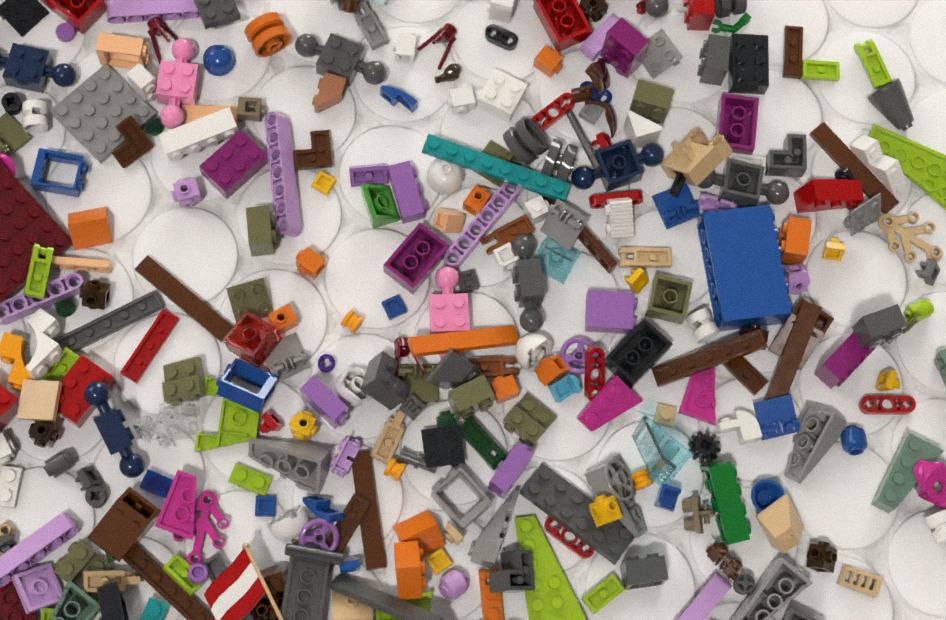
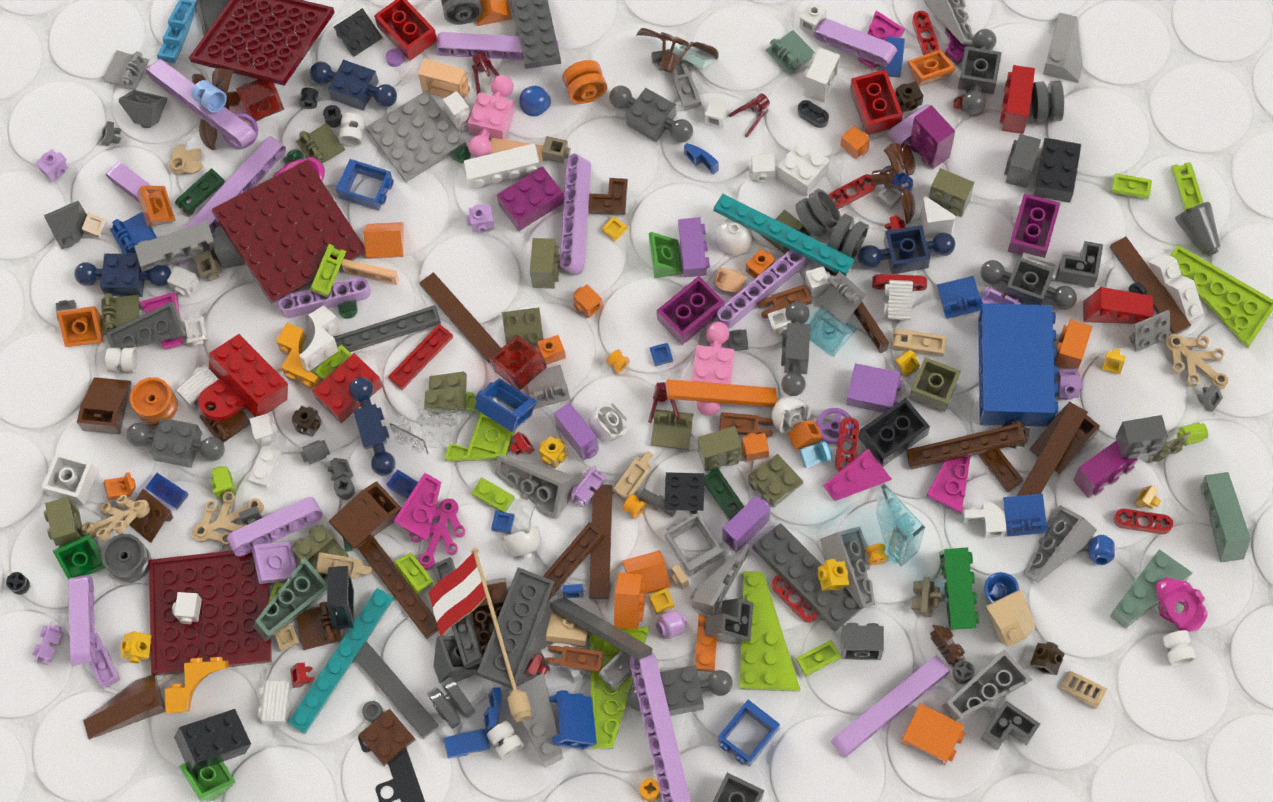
camera: 25 degrees right, 5 degrees down
tan tile [16,380,62,422] -> none
dark brown brick [79,280,111,310] -> none
reddish brown plate [111,115,153,168] -> none
medium lavender tile [188,563,208,585] -> none
dark grey axle [284,543,344,565] -> none
medium lavender piece [299,519,339,552] -> none
blue slope [302,495,344,523] -> none
nougat slope [312,72,347,113] -> none
dark purple bush [318,354,335,373] -> none
medium lavender slope [349,163,388,187] -> none
dark grey brick [360,351,409,410] -> none
dark grey tile [399,393,426,421] -> none
dark grey slope [426,349,481,389] -> none
dark brown animal [434,64,461,84] -> none
clear green plate [436,410,458,428] -> none
dark grey bar [566,111,601,171] -> none
light grey wheel [604,459,634,502] -> none
light grey hinge [642,29,683,79] -> none
tan plate [653,404,677,428] -> none
blue panel [654,483,681,512] -> none
tan piece [660,128,732,198] -> none
white wheel [686,308,720,343] -> none
black gear [688,431,721,464] -> none
green arm [711,12,752,33] -> none
reddish brown tile [782,25,803,79] -> none

